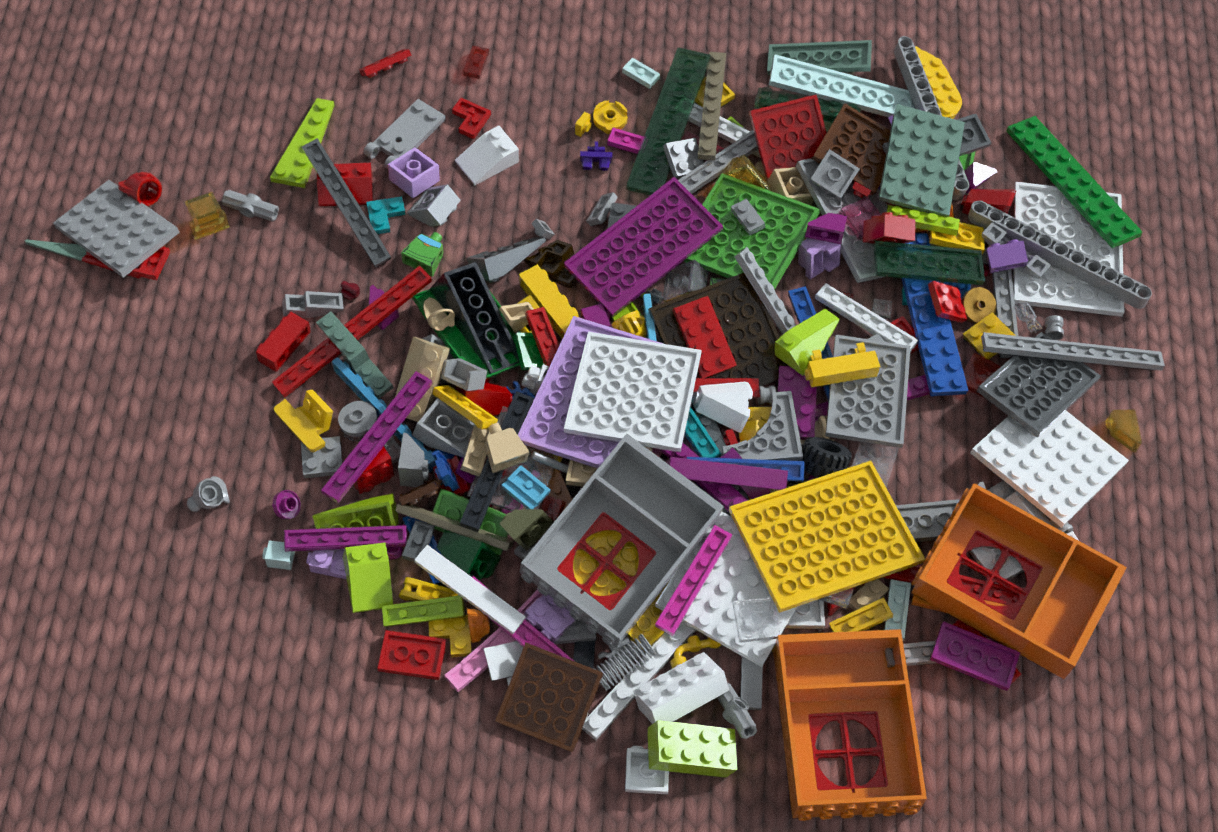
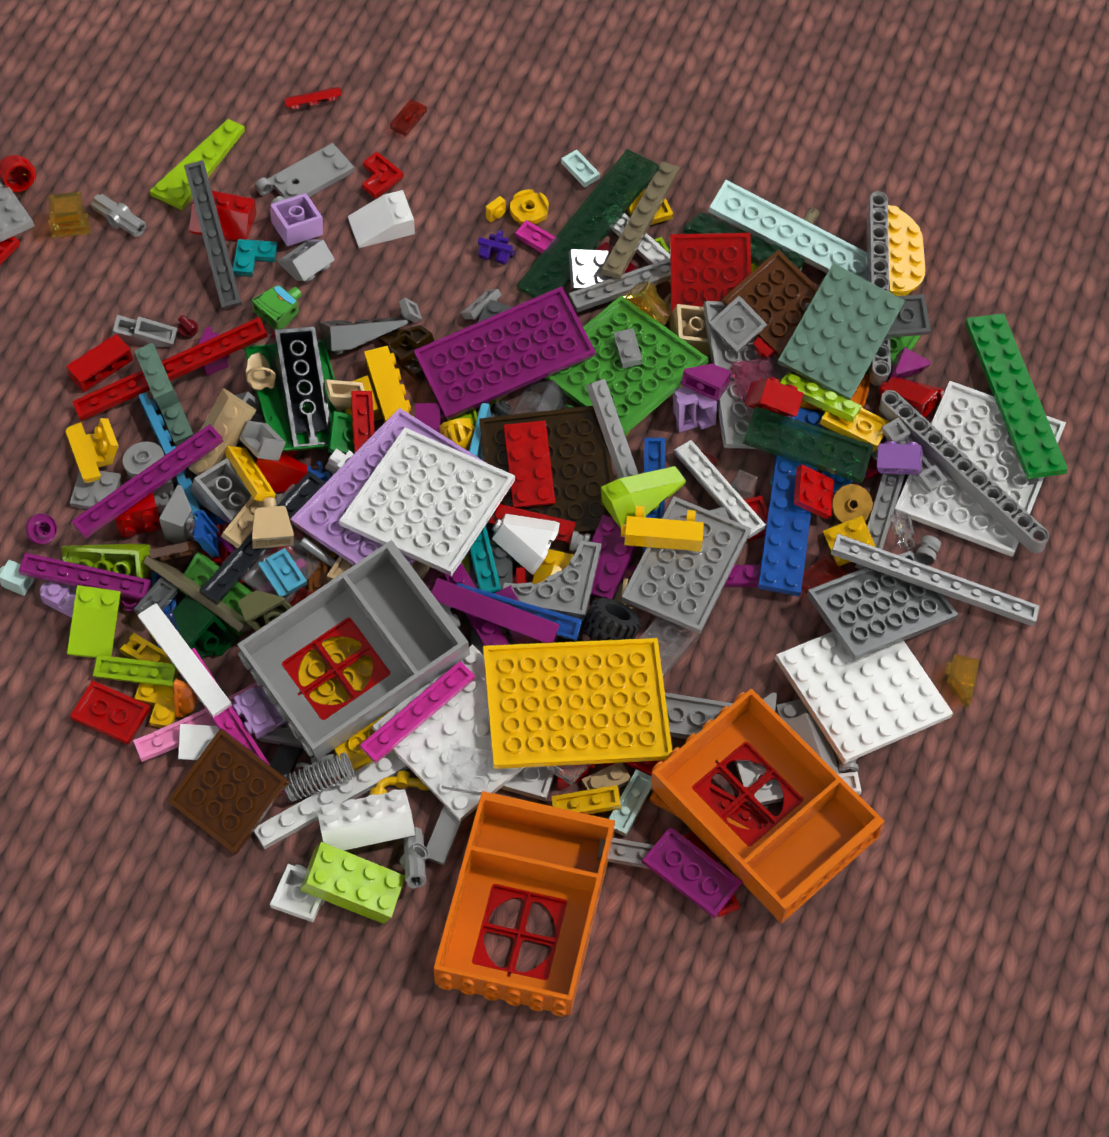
camera: 20 degrees right, 0 degrees up
sand green plate [767,40,872,75] -> none

